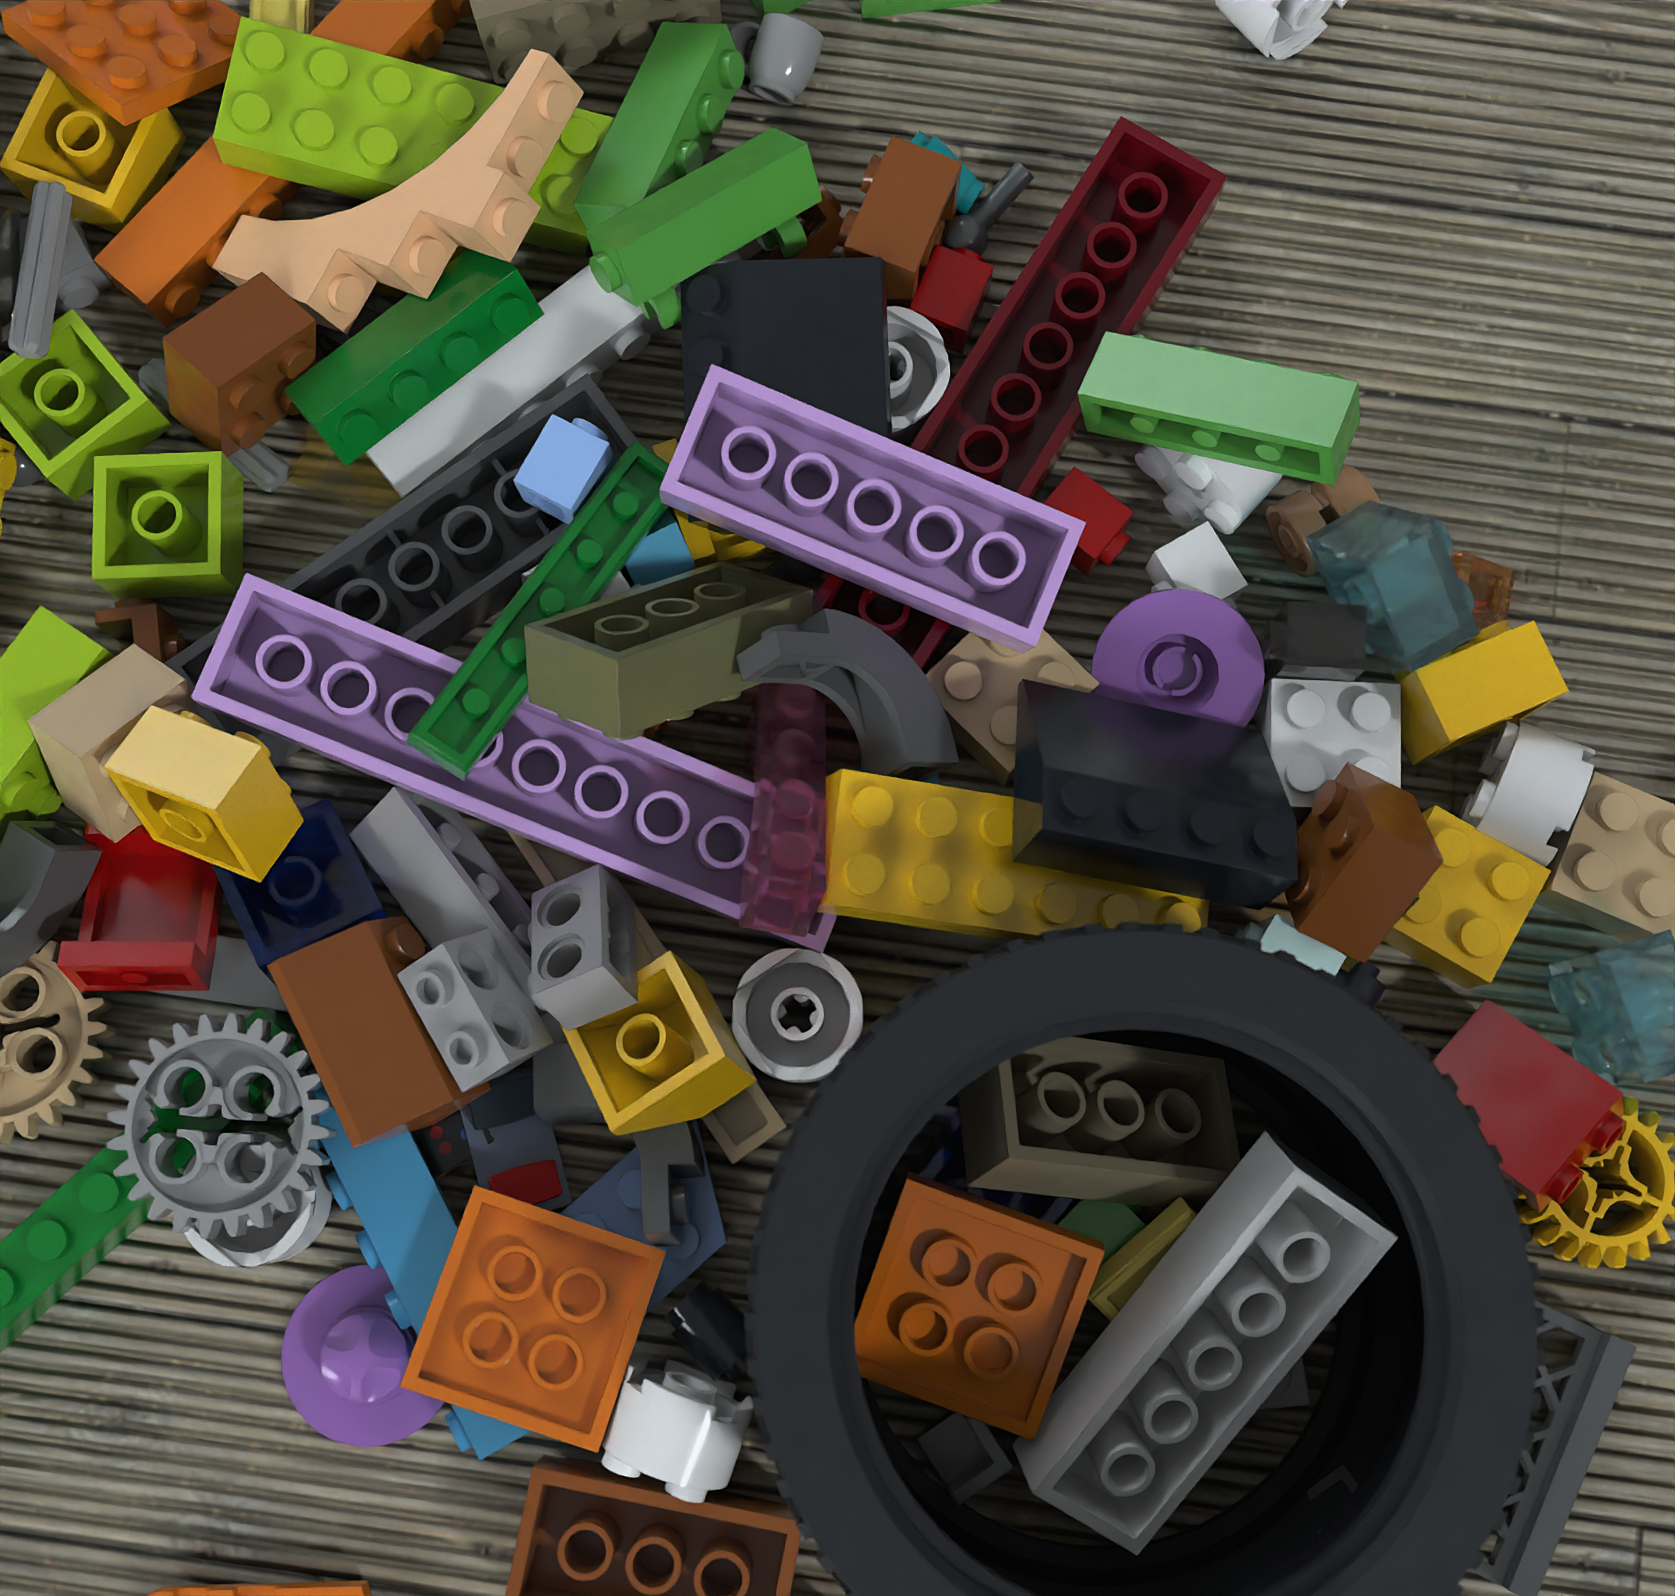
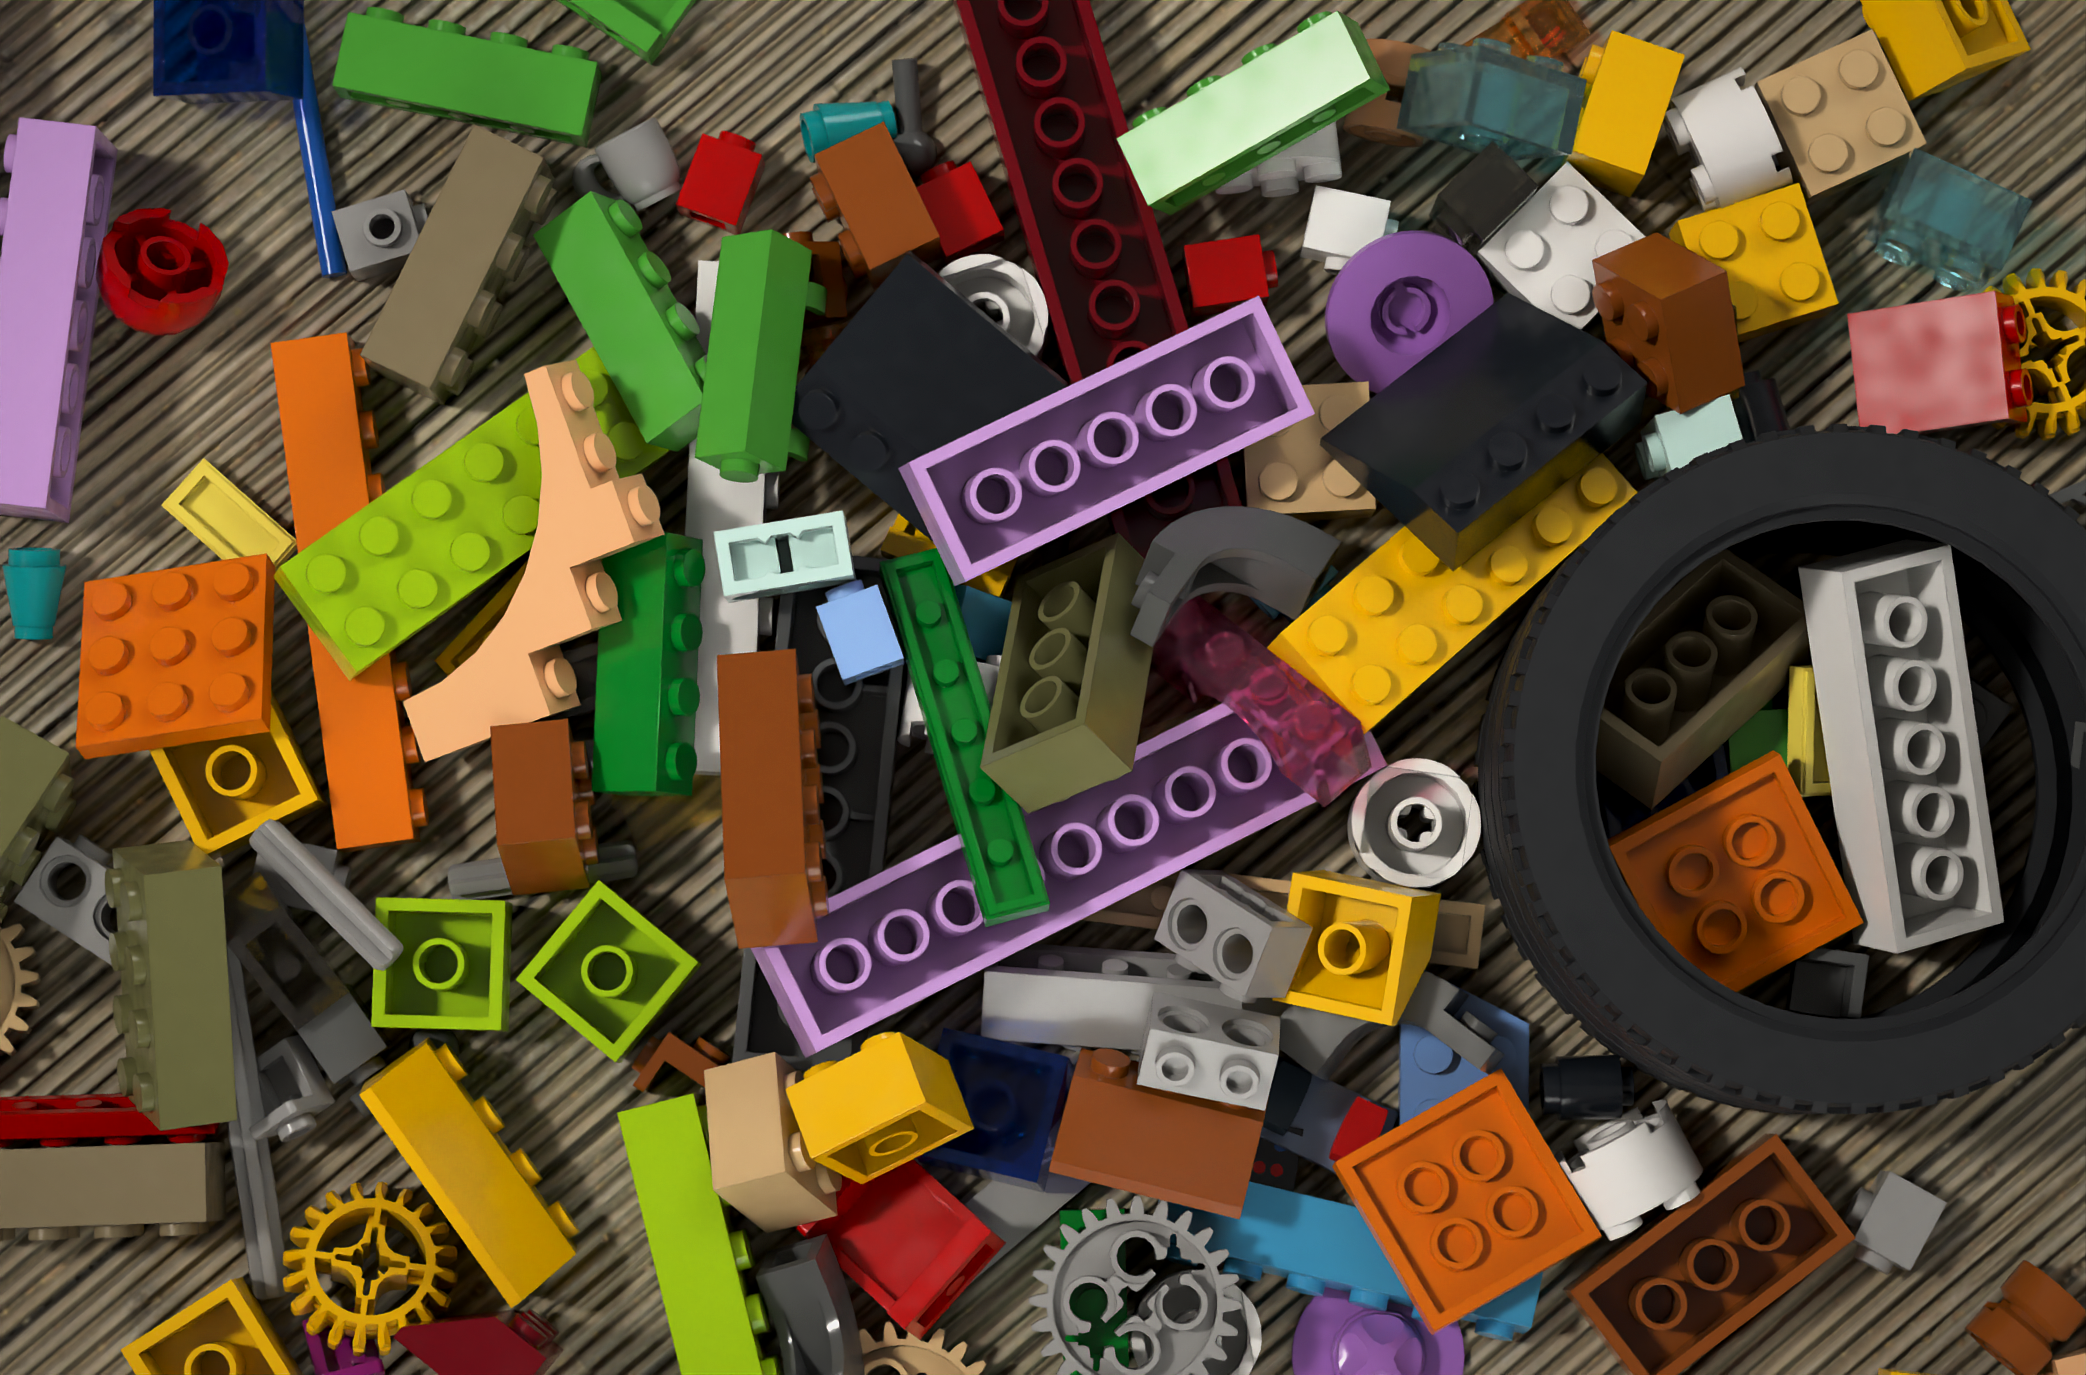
camera: 50 degrees left, 5 degrees up
none -> red brick [676,131,765,235]
none -> light aqua brick [714,510,856,603]
none -> dark orange brick [717,649,829,949]

